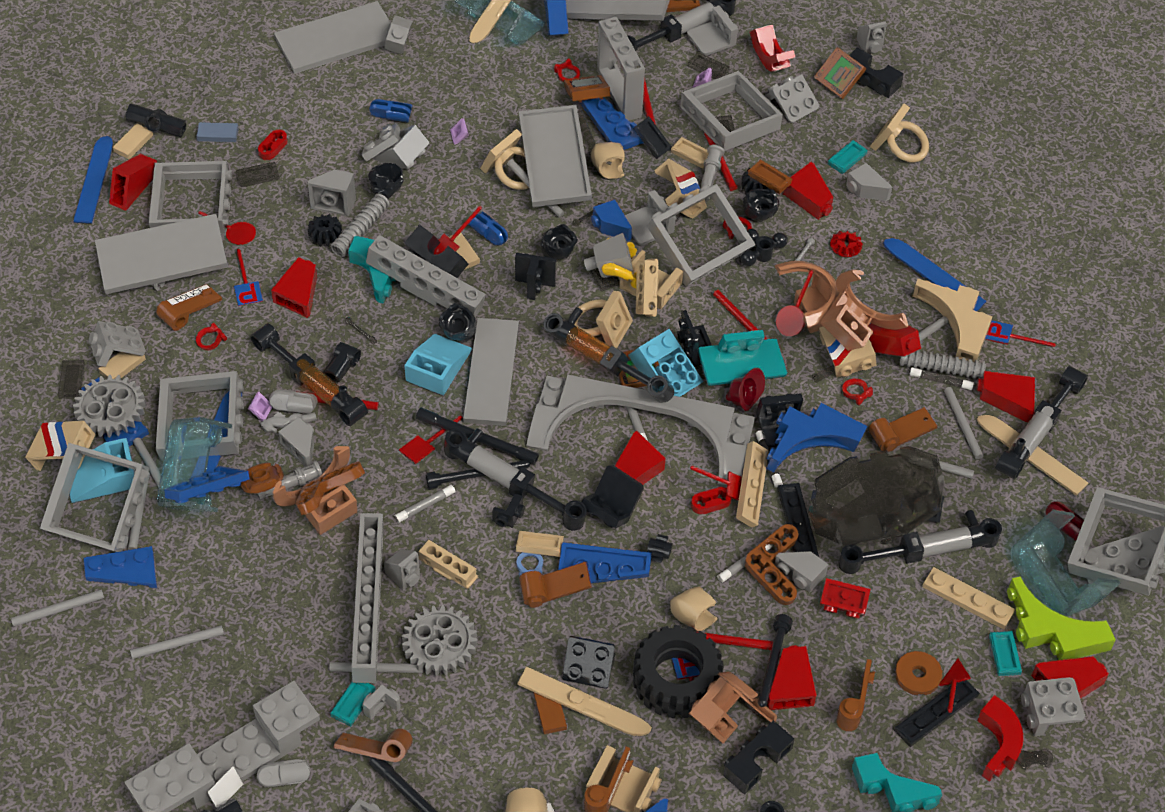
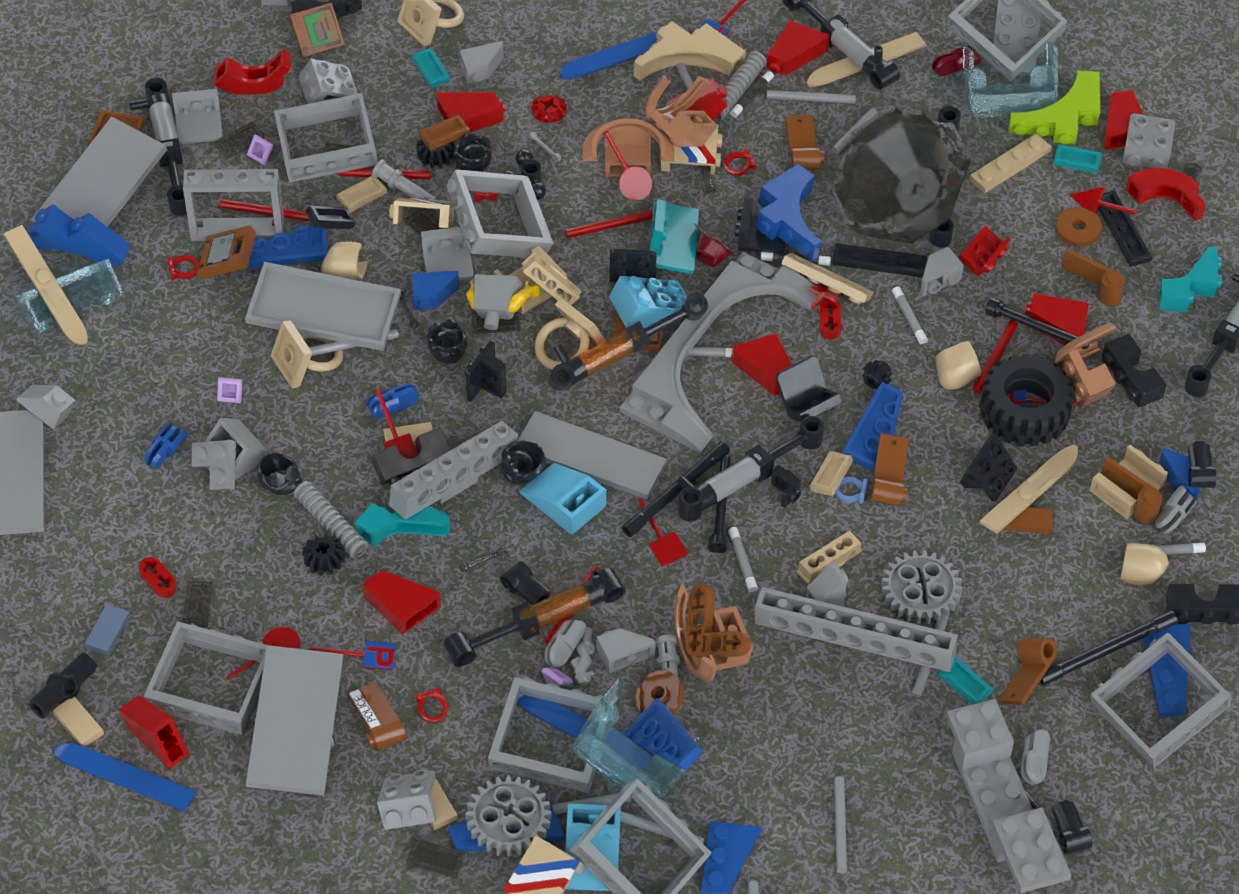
camera: 70 degrees left, 0 degrees up
light grey slope [308,169,356,217] -> none
light grey bracket [363,685,401,719] -> none
dark orange beam [744,524,799,605] -> none

